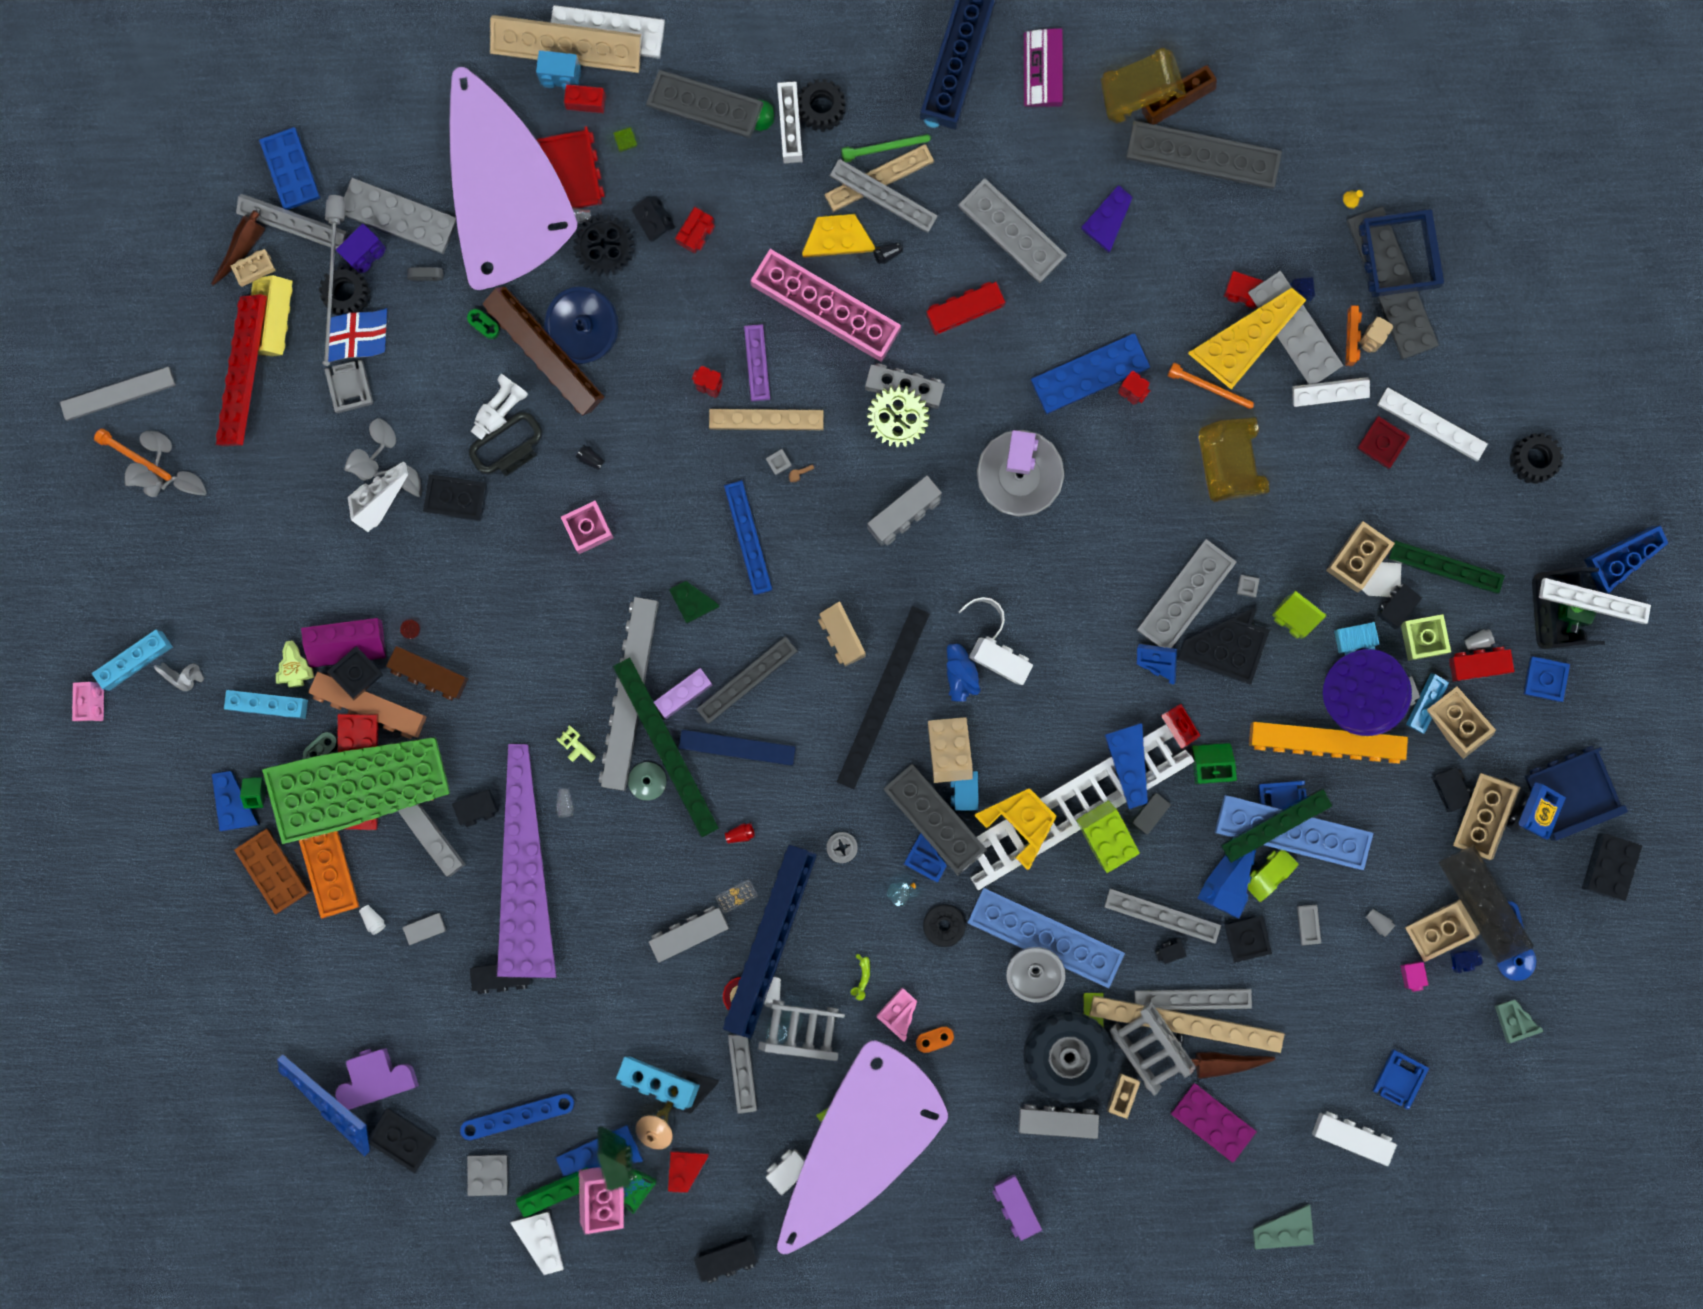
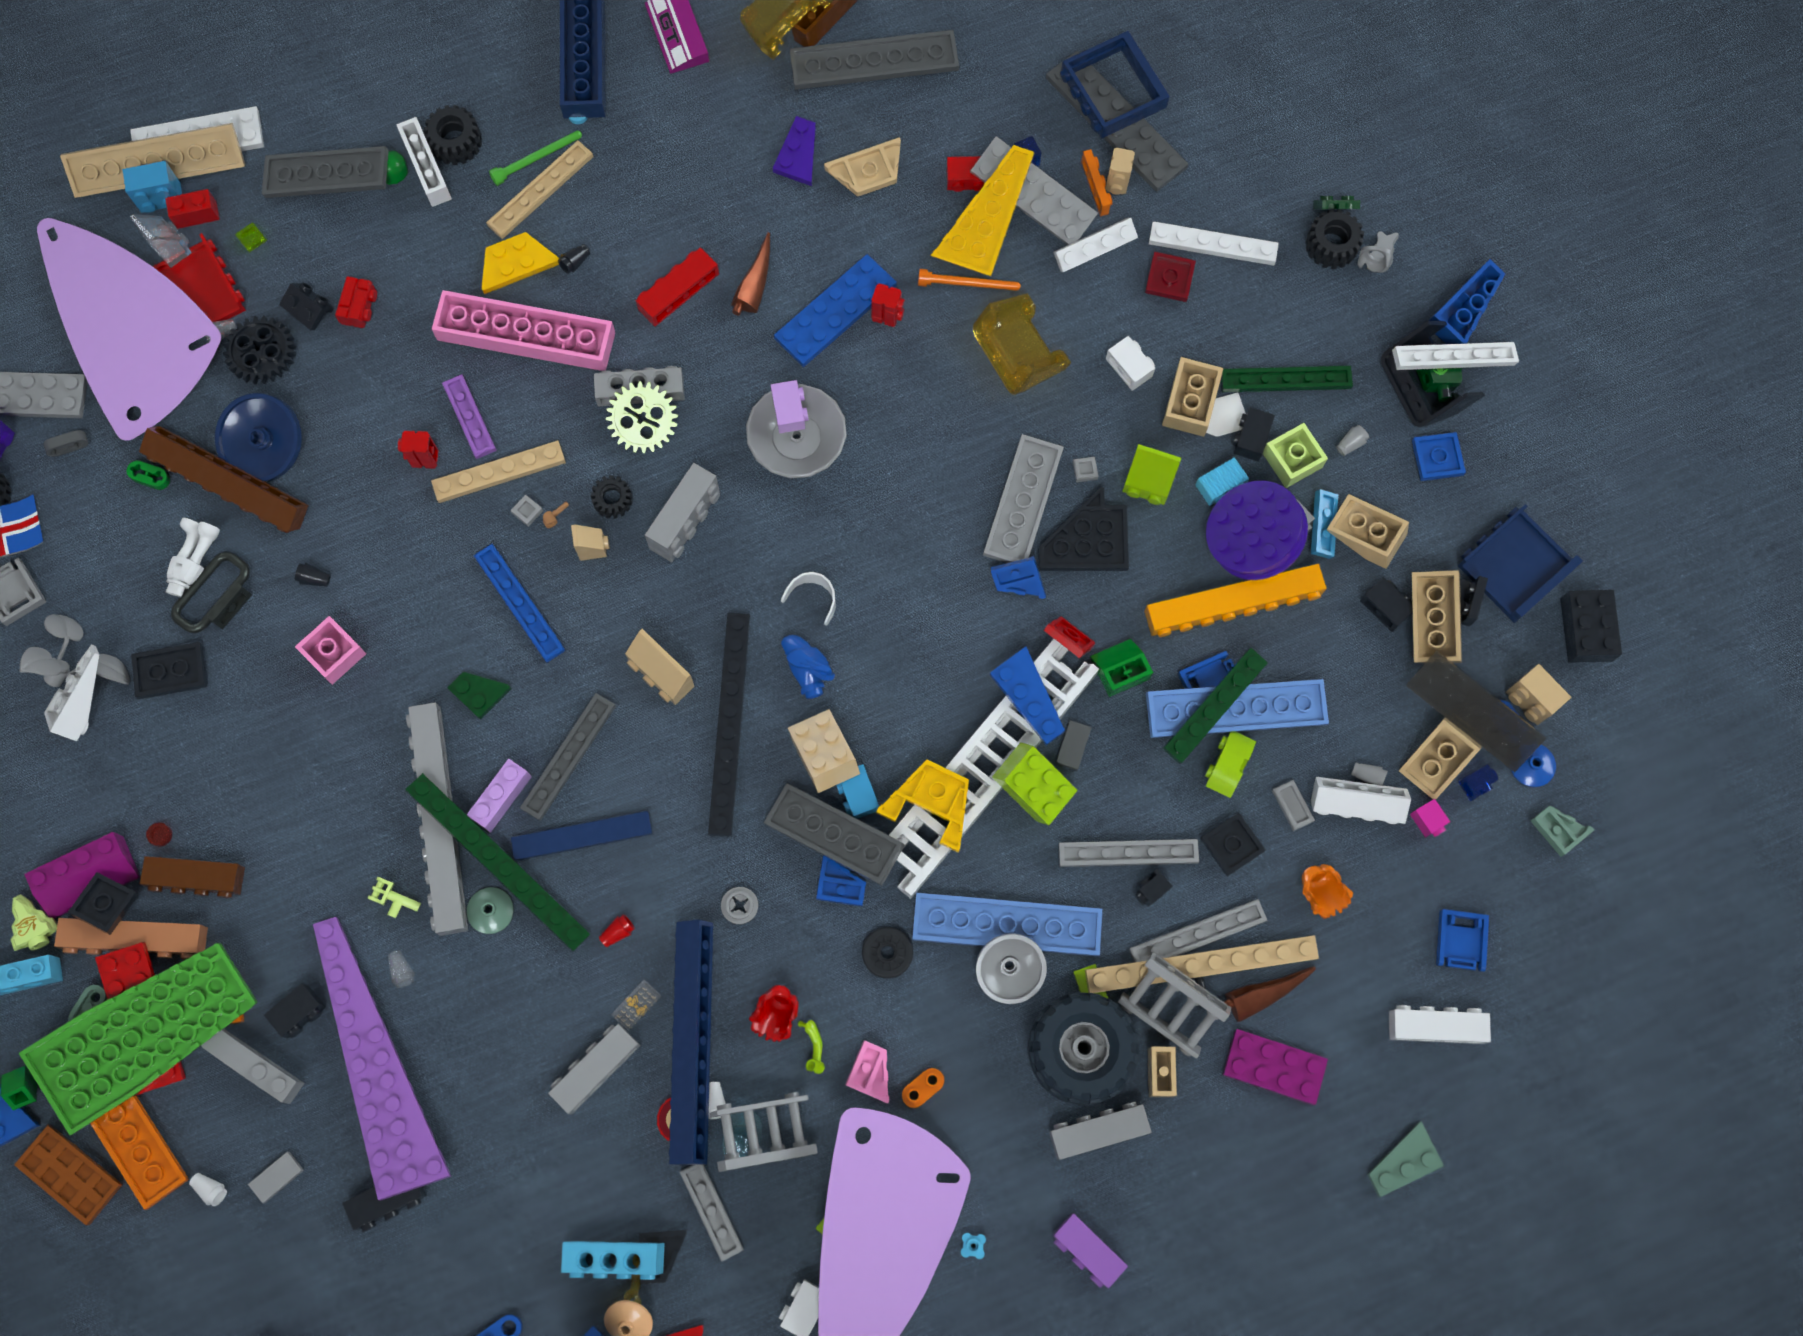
camera: 25 degrees left, 10 degrees down
light grey plate [830,159,937,233] -> none
clear light blue animal [887,882,919,906] -> none
light grey plate [958,178,1067,283] -> none
white brick [969,636,1033,685] -> none
blue wedge [1197,849,1256,918] -> none
yellow rock [1343,190,1363,209] -> none
red brick [1449,647,1515,682] -> none
blue container [1519,782,1566,839] -> none
none -> clear slope [130,214,192,268]
none -> tan slope [571,525,610,561]
none -> black tyre [591,475,632,519]
none -> copper piece [731,232,770,316]
none -> red hair [749,985,799,1042]
none -> tan wing [824,137,901,197]
none -> medium azure plate [961,1233,986,1259]
none -> white brick [1106,336,1155,391]
none -> orange hair [1302,864,1353,919]
none -> white brick [1311,777,1411,824]
none -> dark green wing [1313,196,1360,209]
none -> light grey hair [1358,232,1399,273]
none -> tan brick [1506,664,1572,725]

